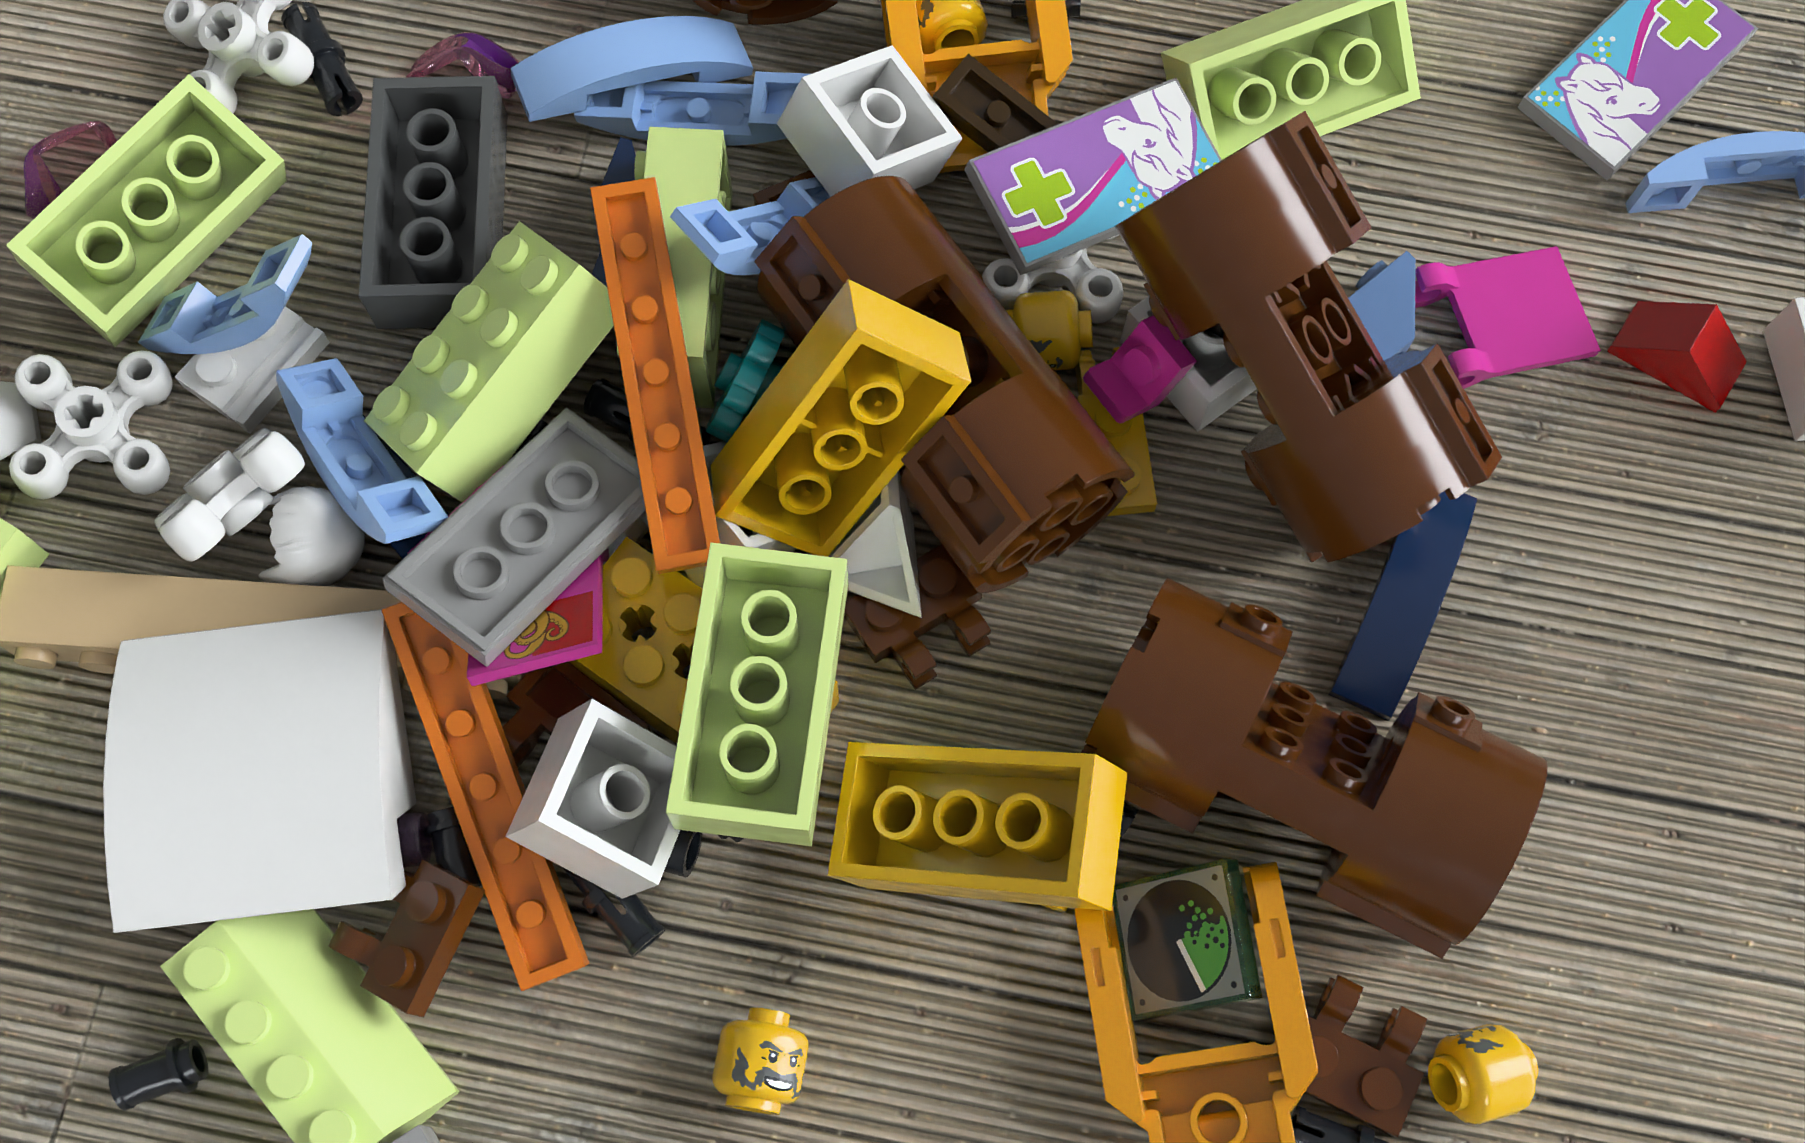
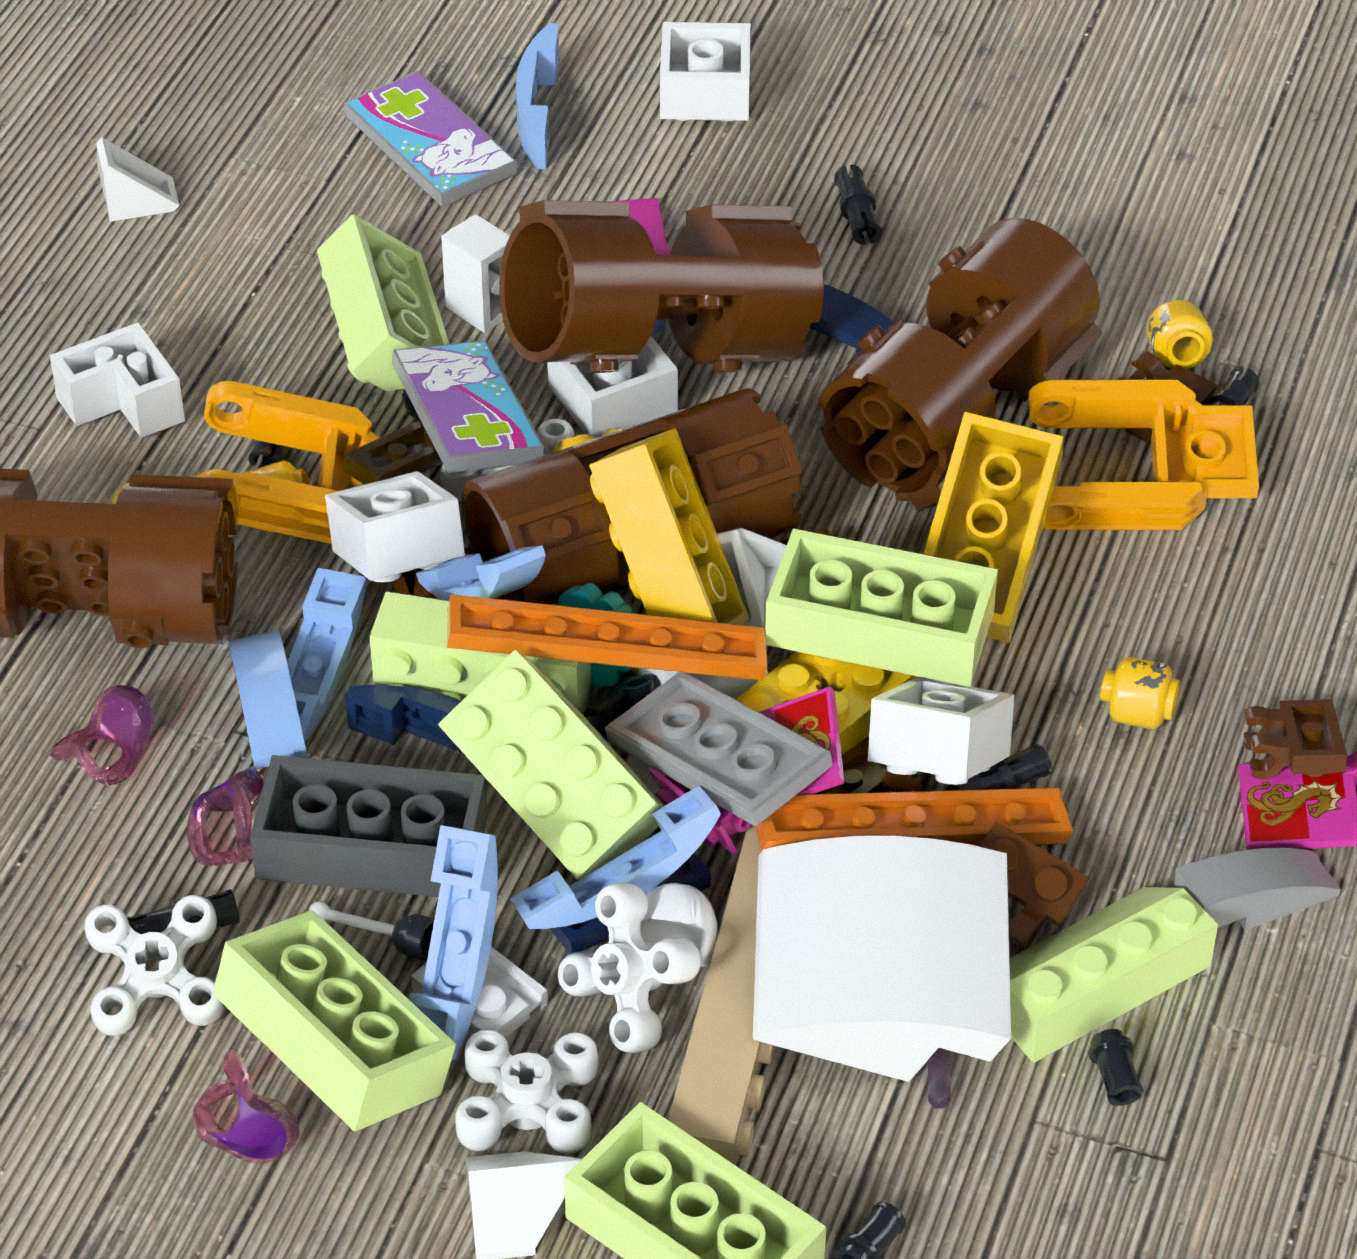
camera: 80 degrees left, 25 degrees down
dark pink bracket [1083,315,1197,423] -> none
tile [1113,858,1263,1021] -> none
red slope [1607,301,1747,413] -> none
none -> black hinge [309,901,435,961]
none -> white brick [441,214,513,333]
none -> black pin [834,164,882,245]

